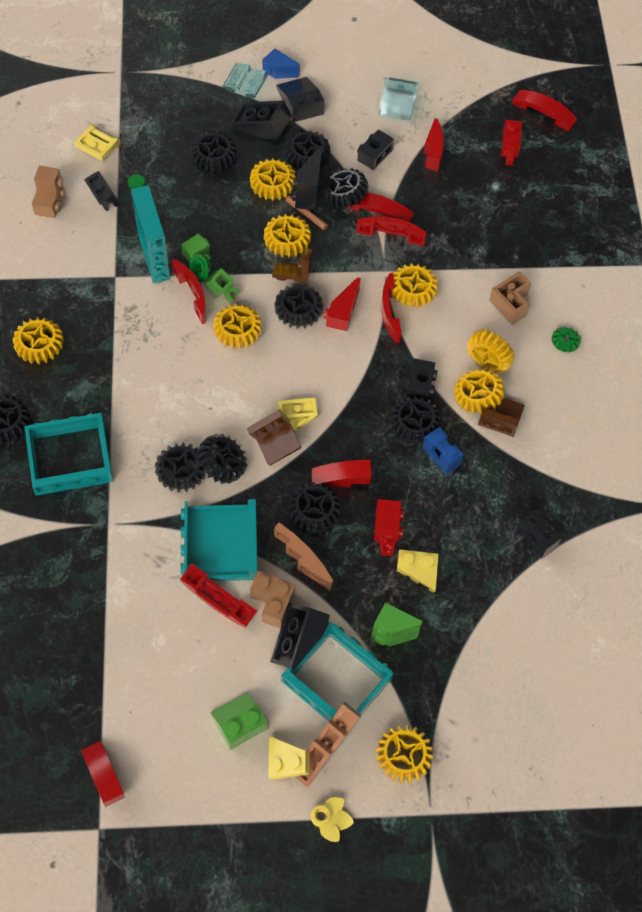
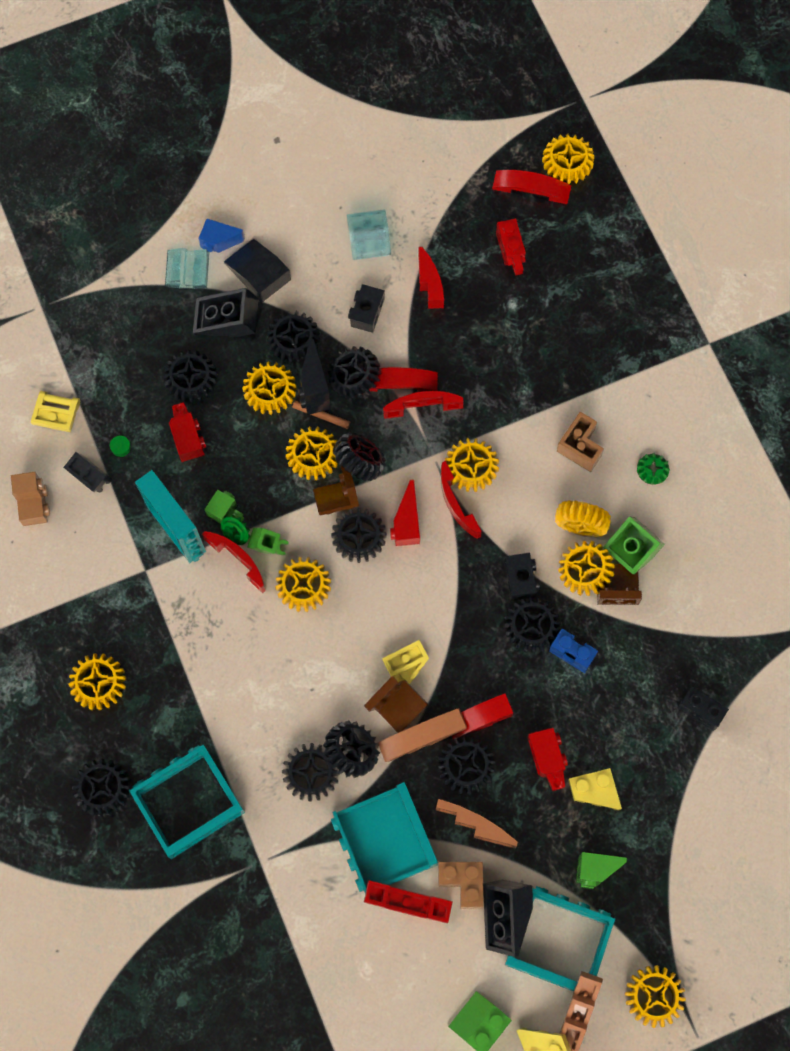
camera: 15 degrees left, 10 degrees up
none -> red hinge [169,402,206,462]
none -> black gear [333,432,386,481]
none -> nougat slope [377,708,467,762]
none -> yellow gear [542,134,594,184]
none -> bright green slope [603,516,665,575]

